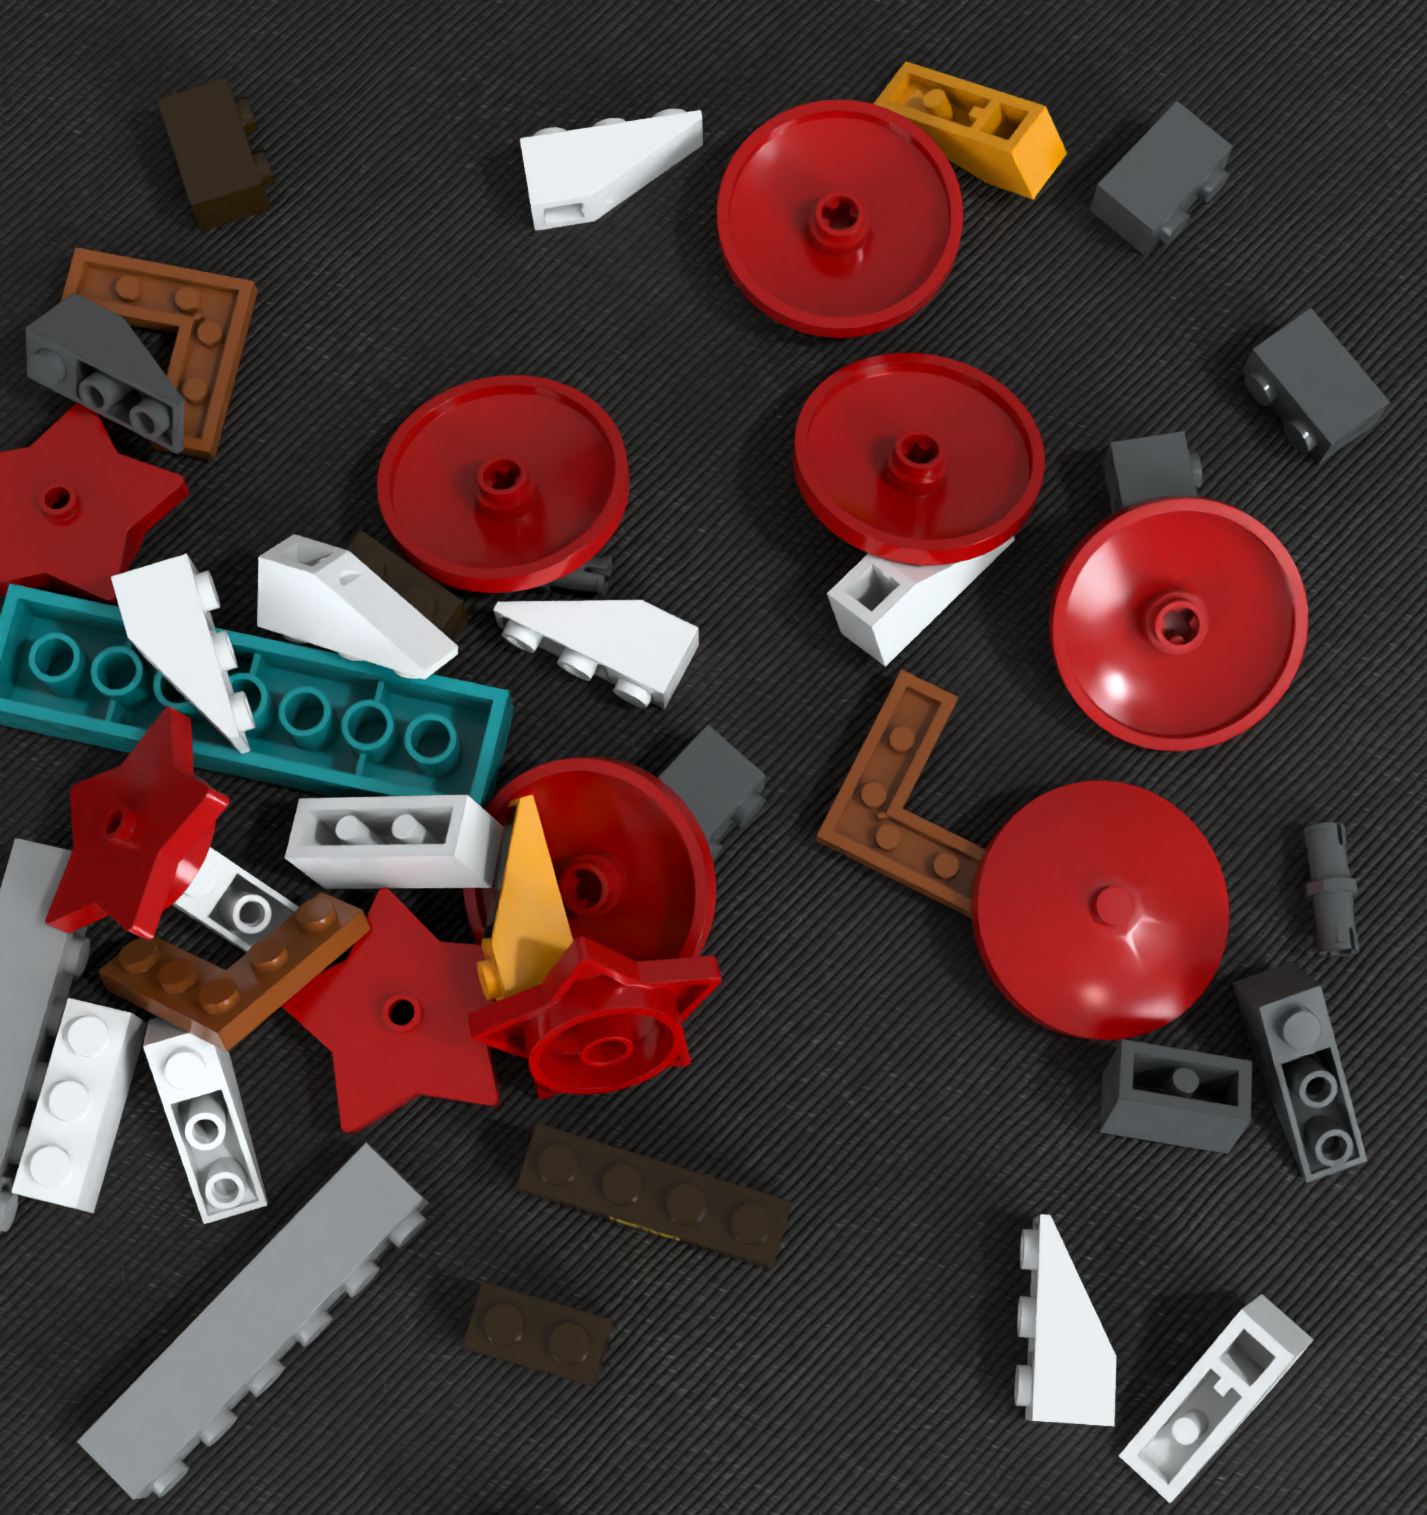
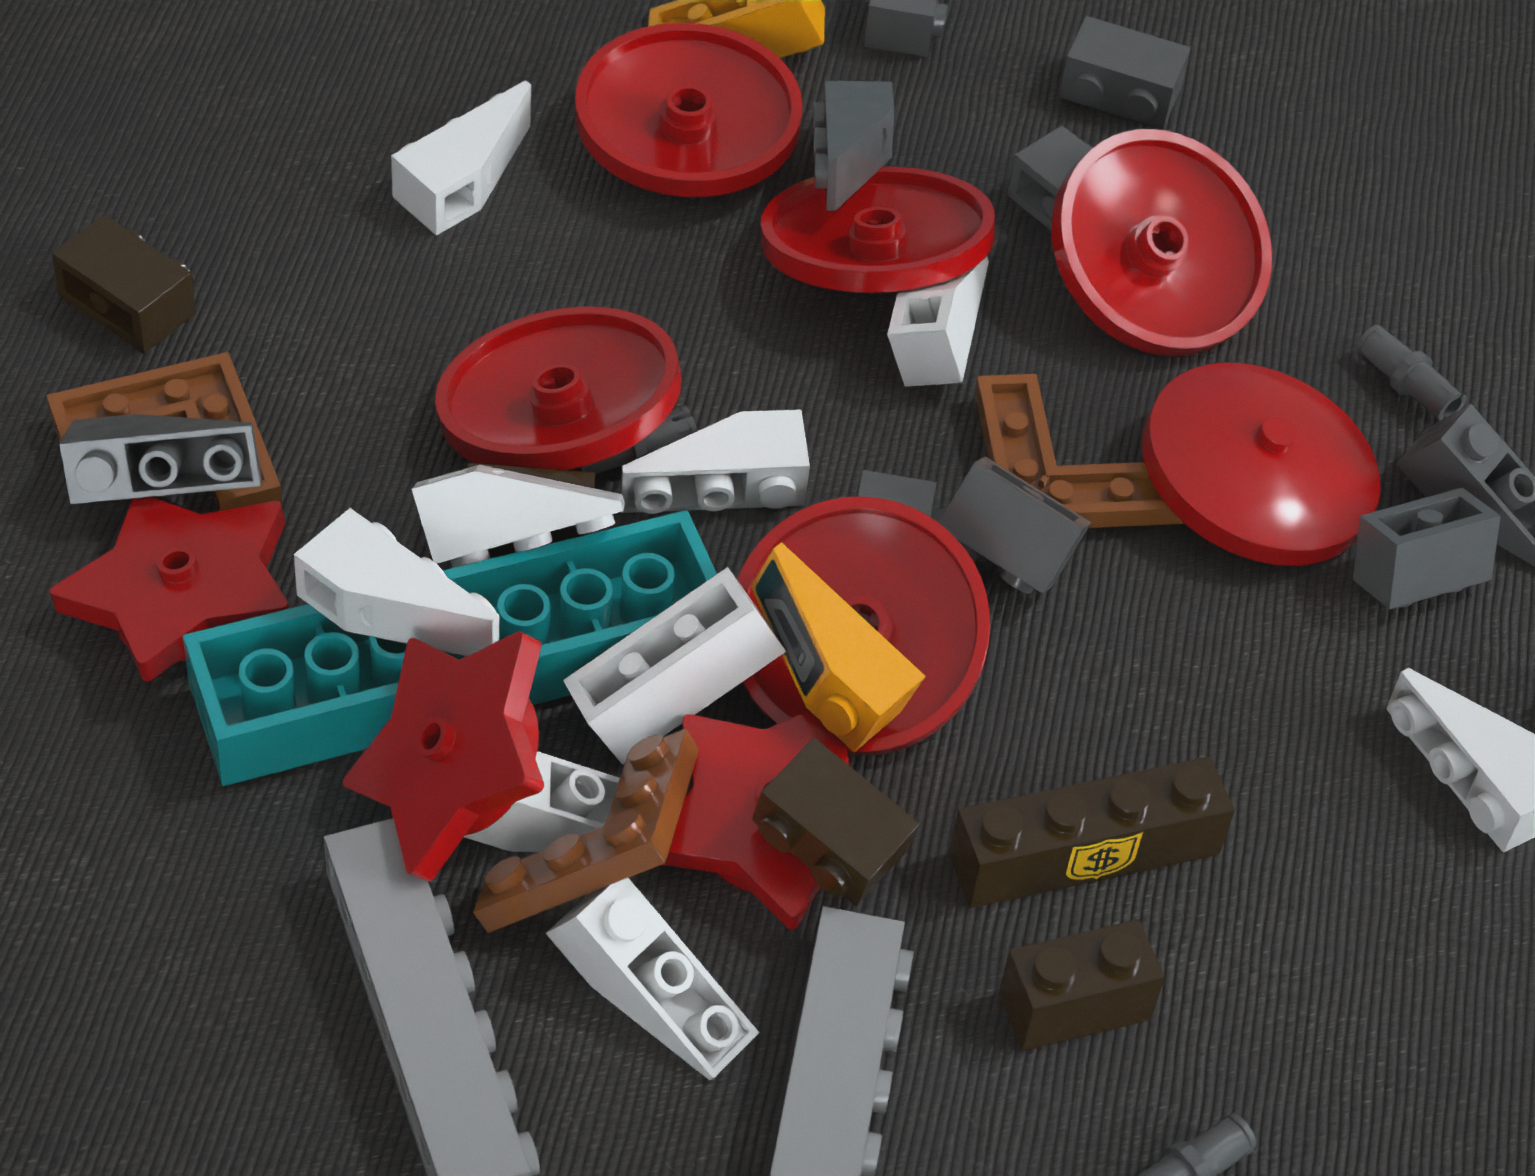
camera: 40 degrees left, 25 degrees down
white brick [11,998,148,1213] -> none
red plate [467,936,722,1099] -> none
none -> dark brown brick [751,737,920,907]
none -> dark grey slope [813,81,894,211]
none -> dark grey brick [938,457,1092,594]

